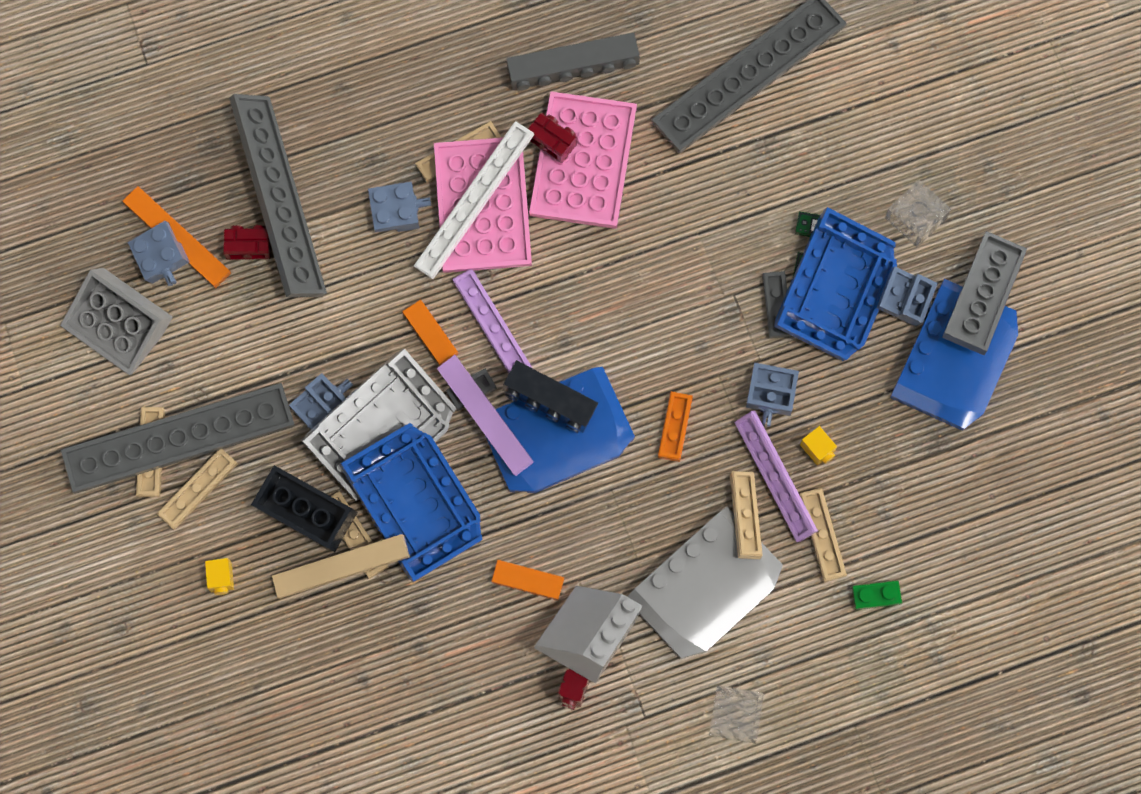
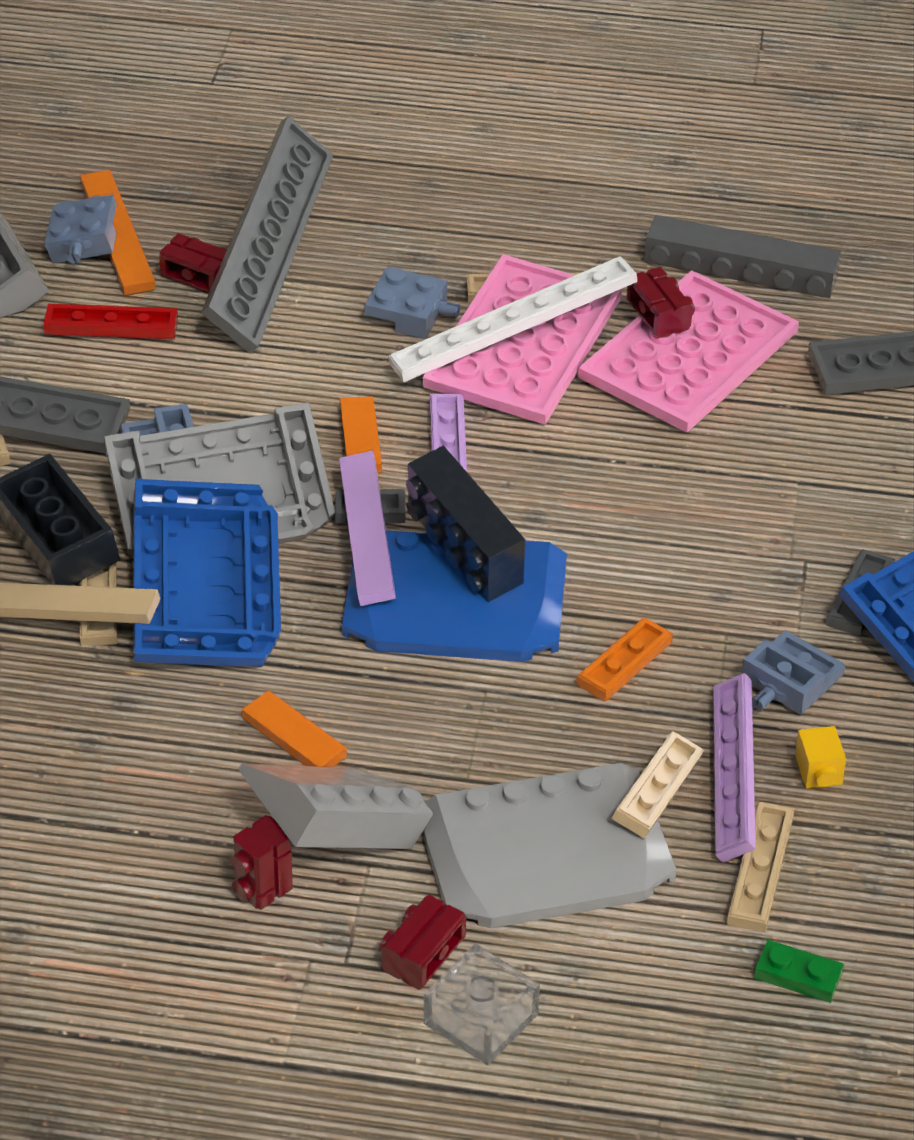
camera: 25 degrees right, 30 degrees down
none -> red plate [43,303,178,339]
none -> dark red brick [379,894,466,990]

